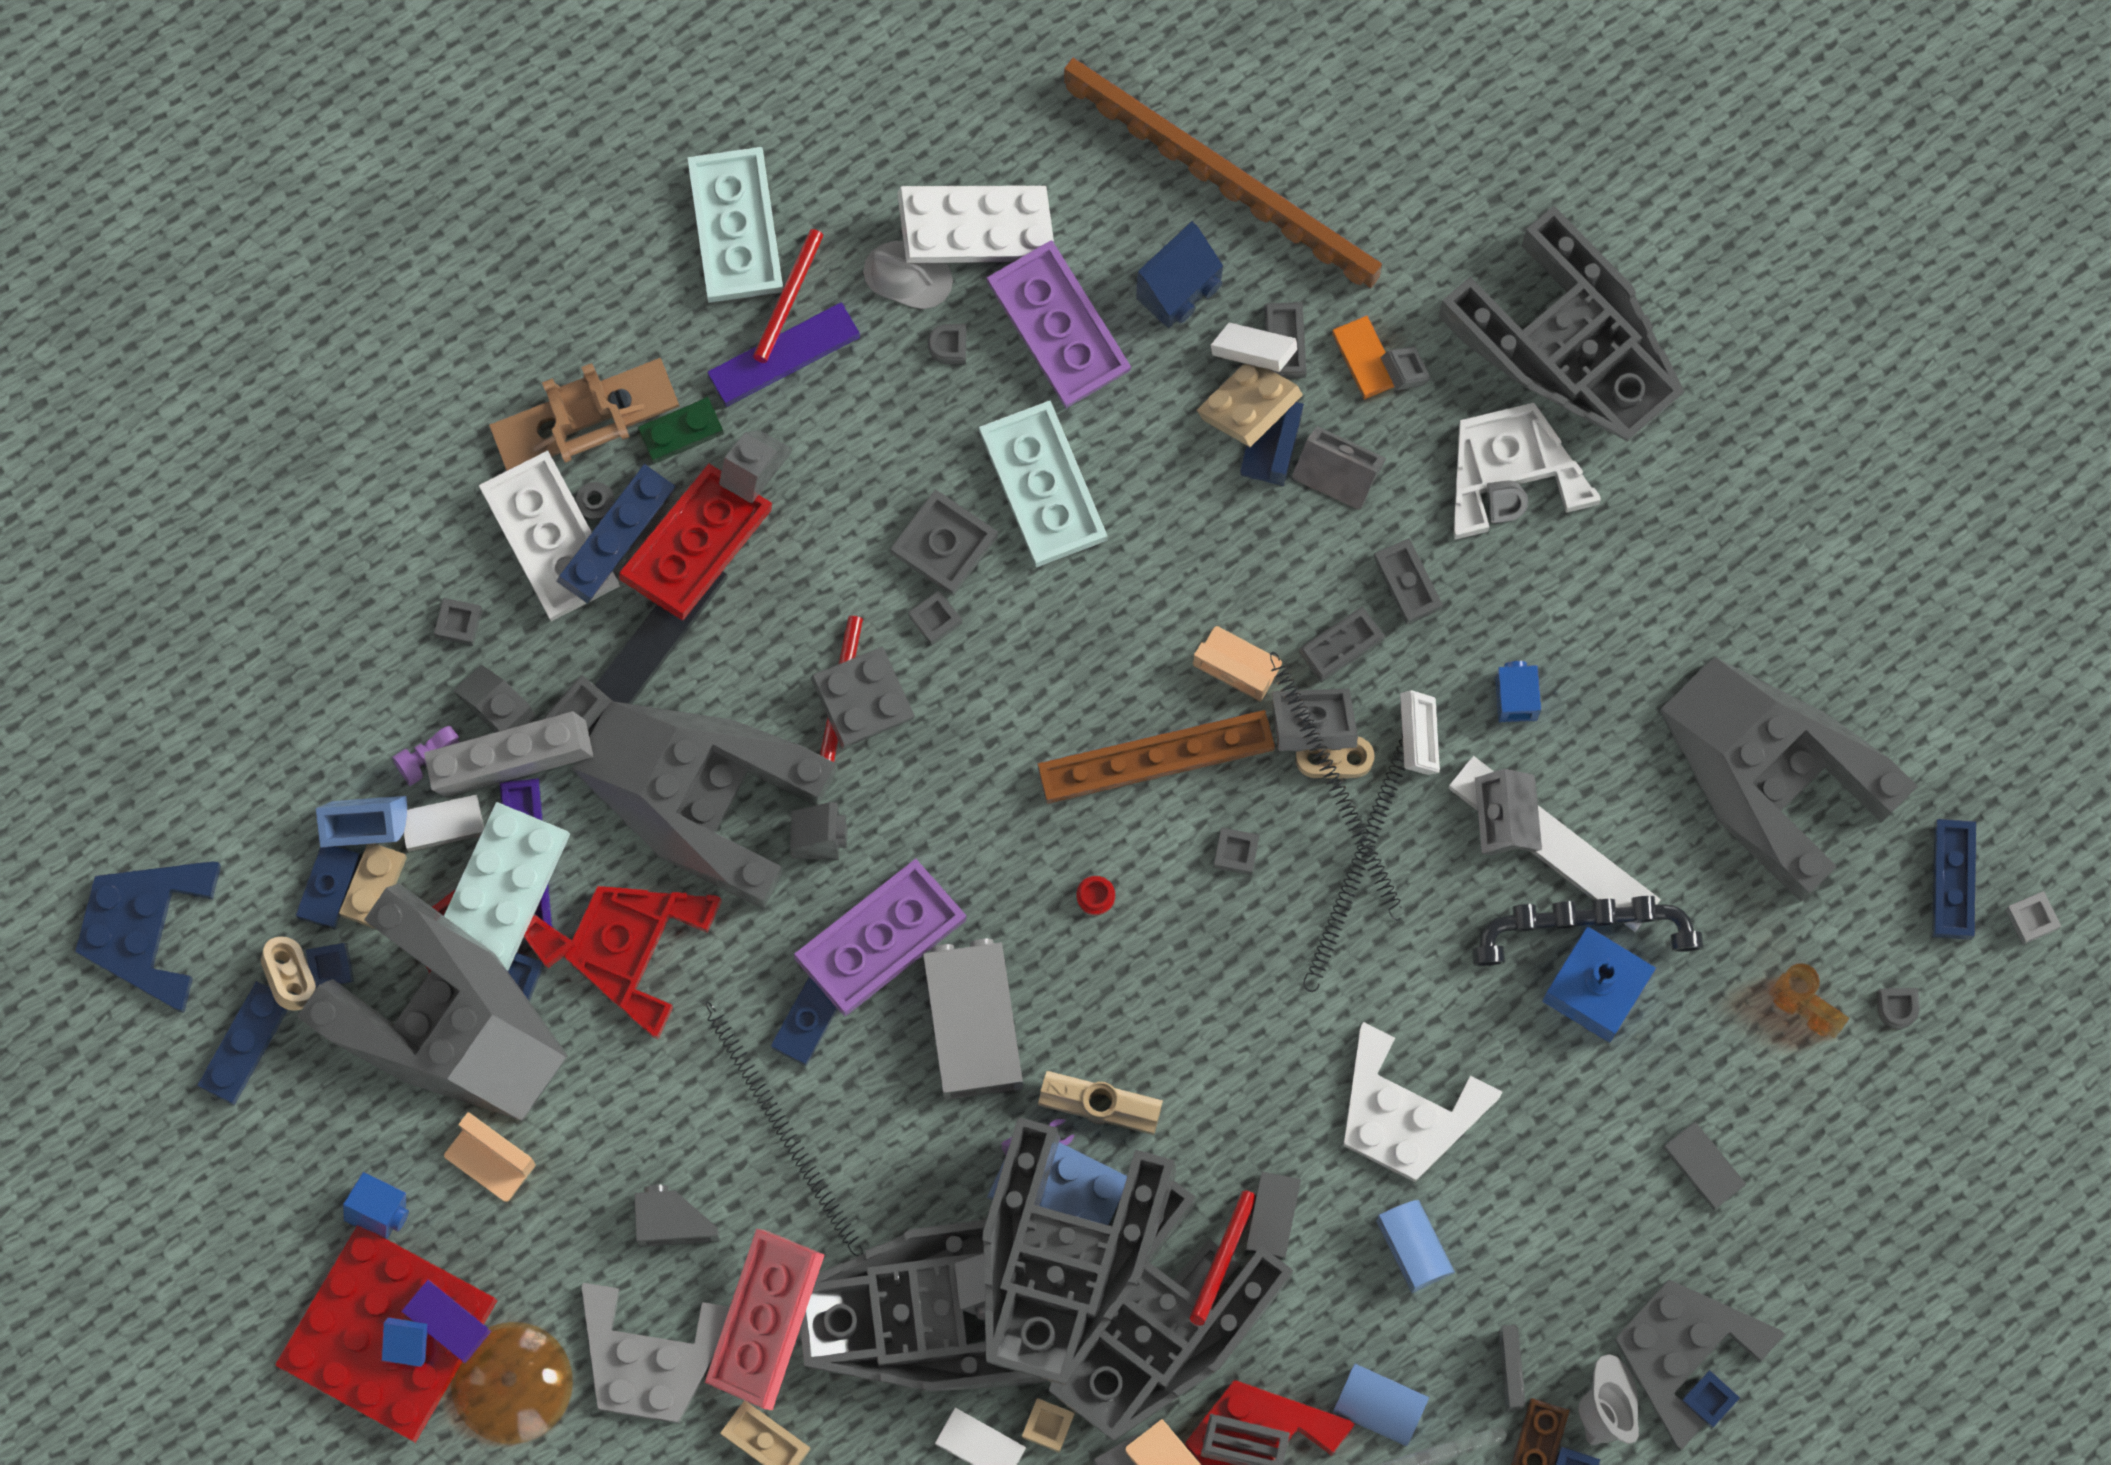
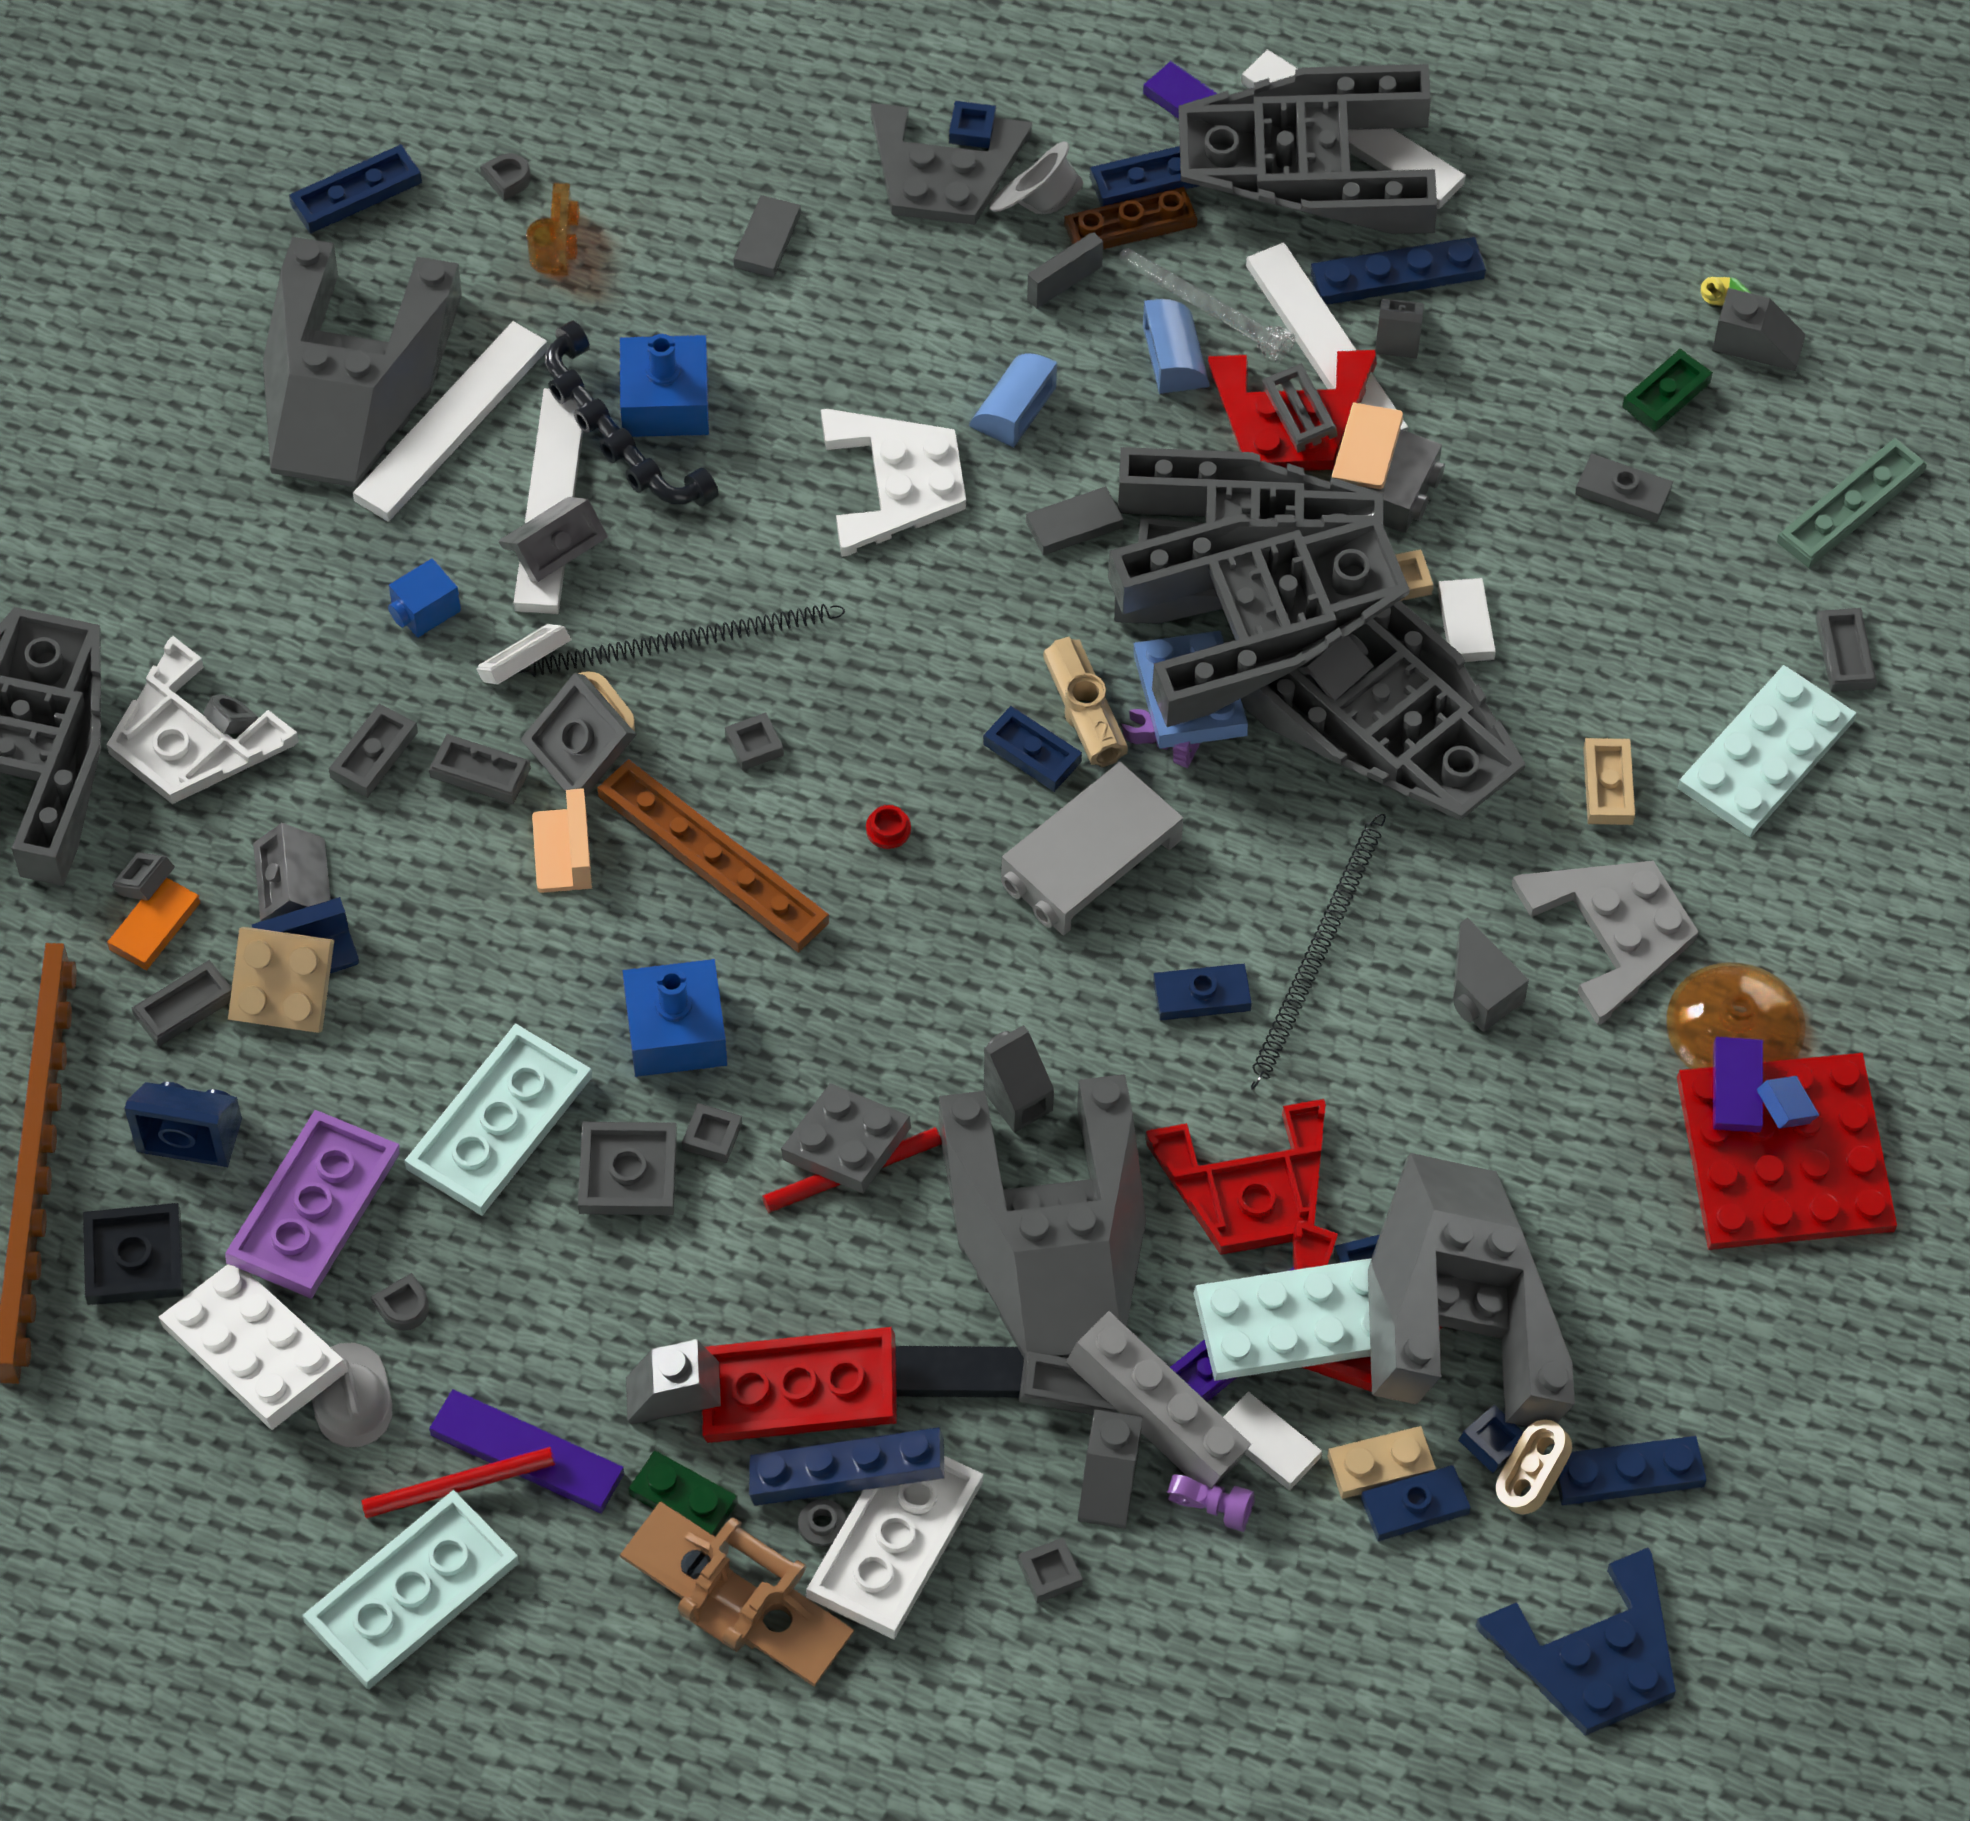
camera: 125 degrees left, 15 degrees down
medium blue brick [316,796,407,847] -> none
blue brick [343,1172,409,1240] -> none
light nougat panel [444,1112,536,1202] -> none
coral tile [705,1228,824,1410] -> none
medium lavender plate [794,859,967,1017] -> none
red bar [1189,1190,1256,1326] -> none
white tile [1211,323,1297,372] -> none
black piece [1270,652,1402,921] -> none
light grey plate [2005,891,2061,945] -> none
none -> black plate [83,1203,184,1305]
none -> white tile [353,321,548,522]
none -> blue brick [622,959,727,1077]
none -> dark blue plate [983,706,1082,792]

